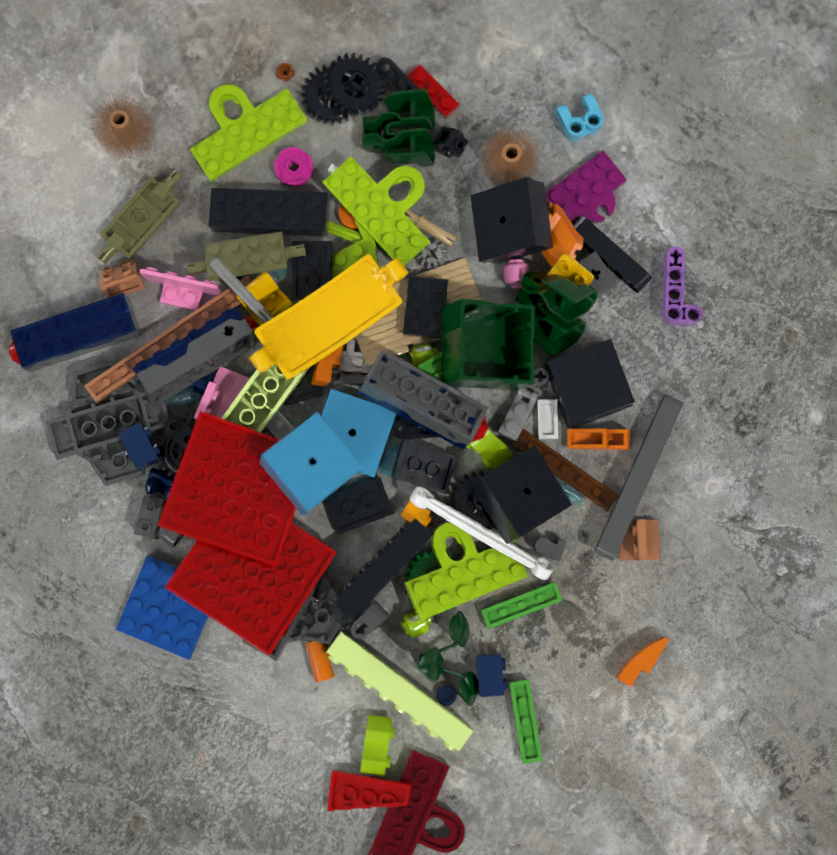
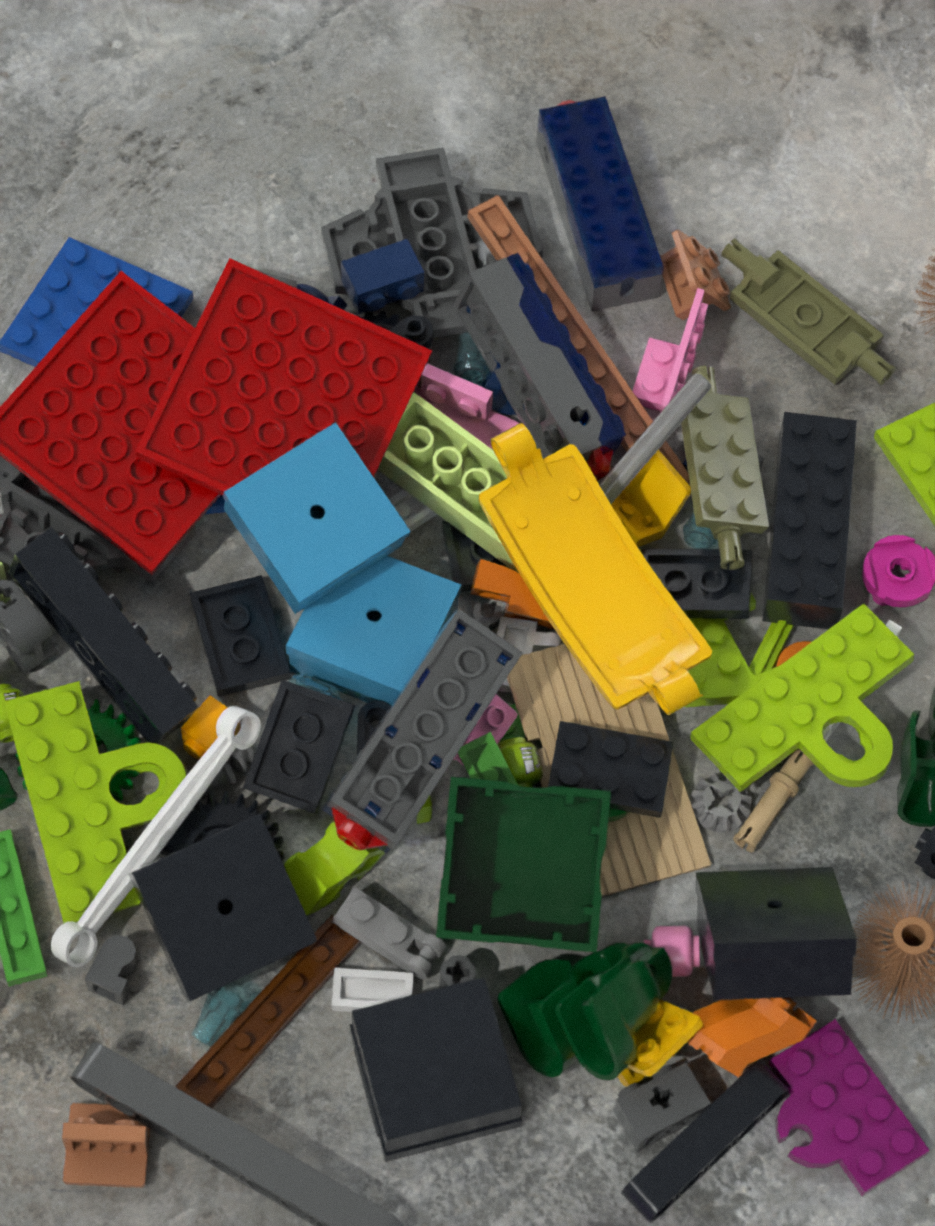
camera: 90 degrees right, 20 degrees down
orange slope [567,428,631,451] -> none

